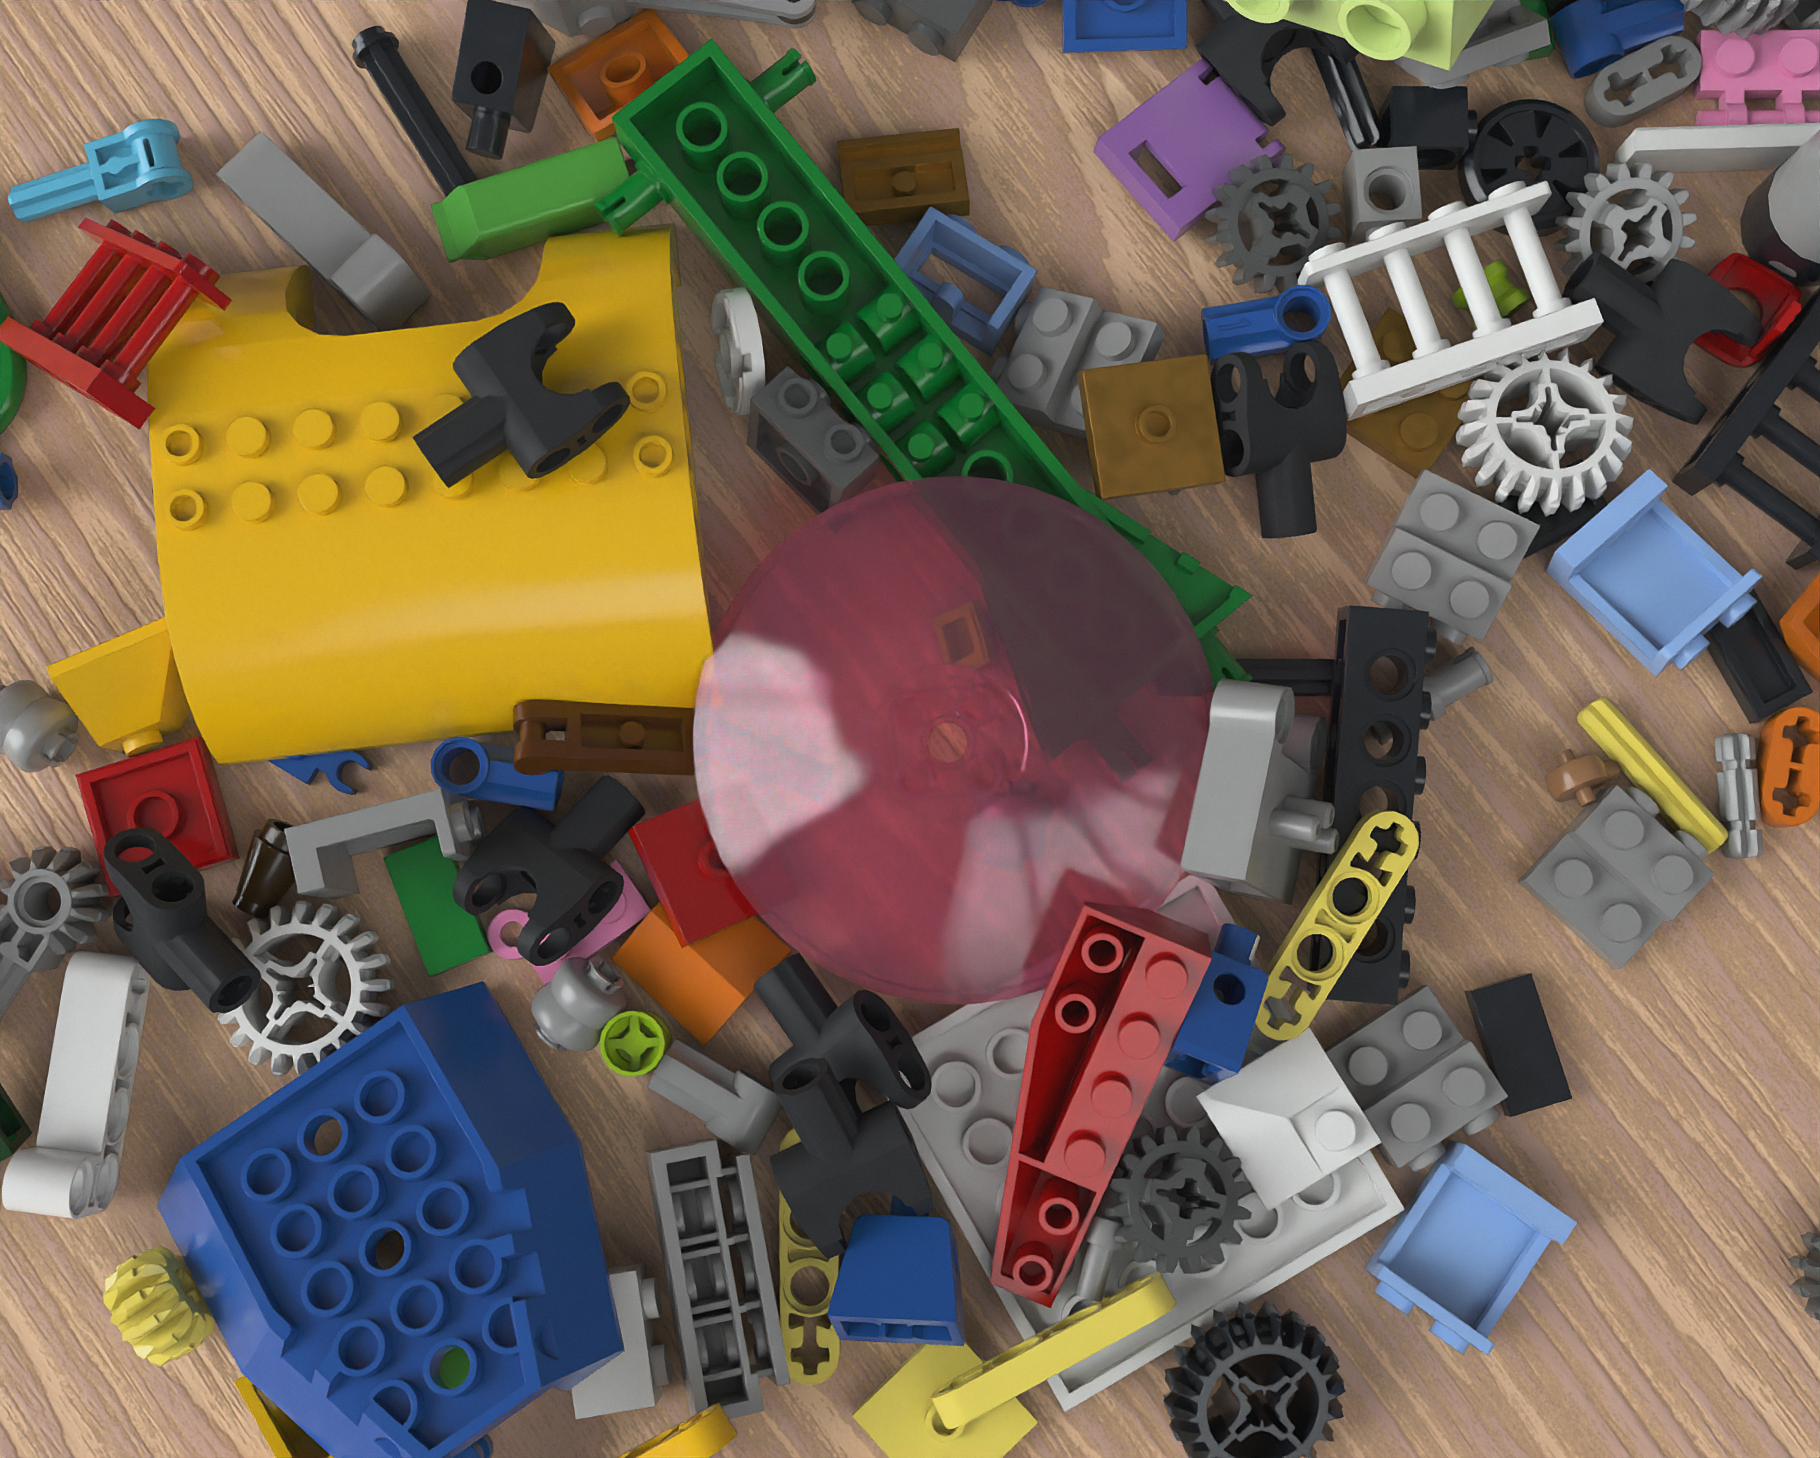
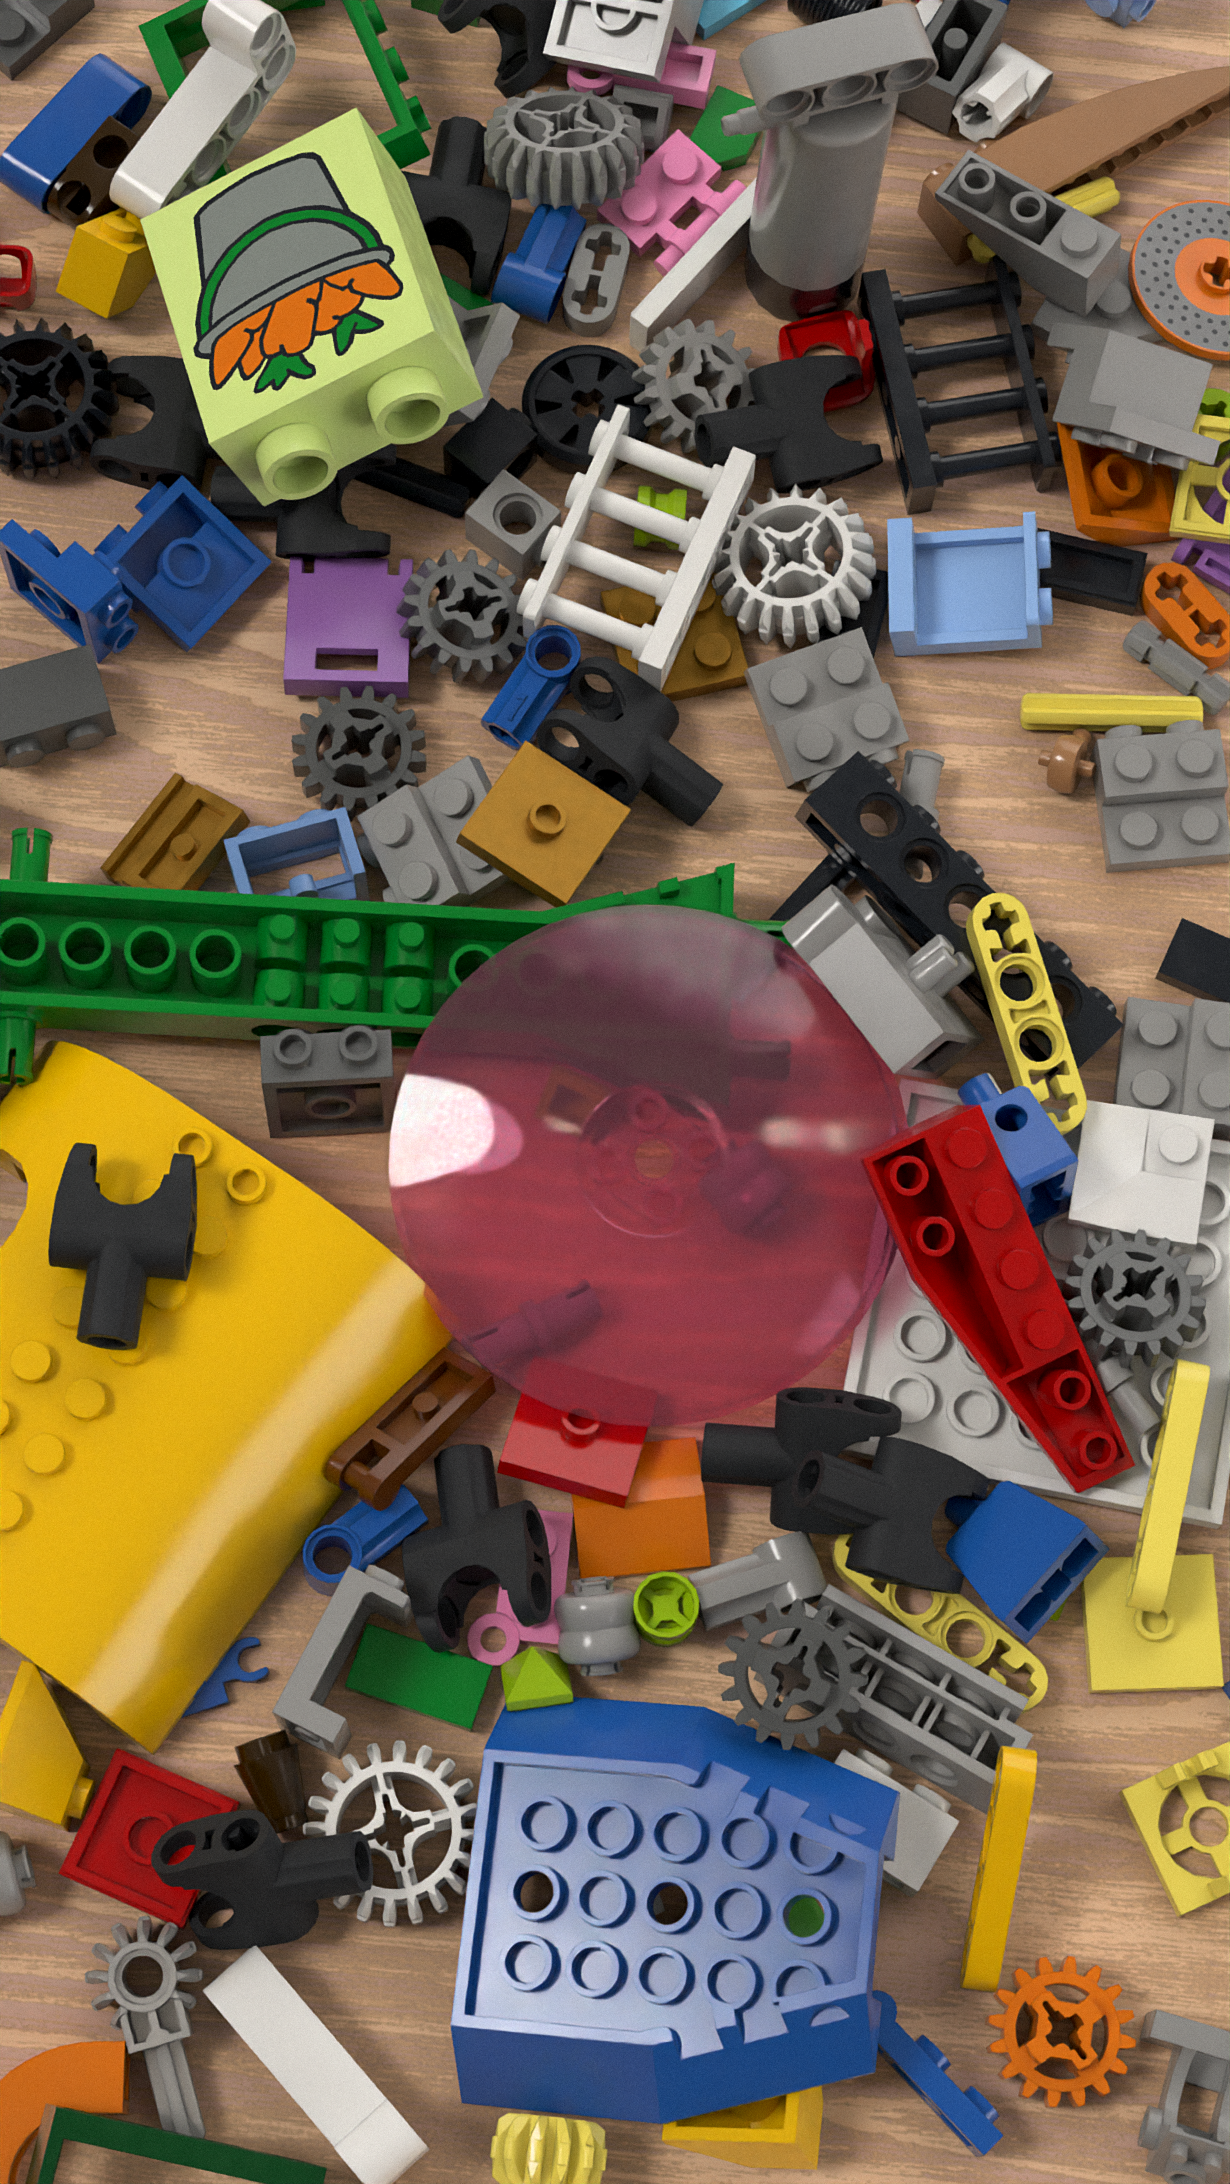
camera: 55 degrees left, 10 degrees down
white tile [711,287,765,416] -> none
none -> dark grey gear [291,686,427,822]
none -> lime slope [500,1646,574,1712]
none -> dark grey gear [718,1598,868,1750]

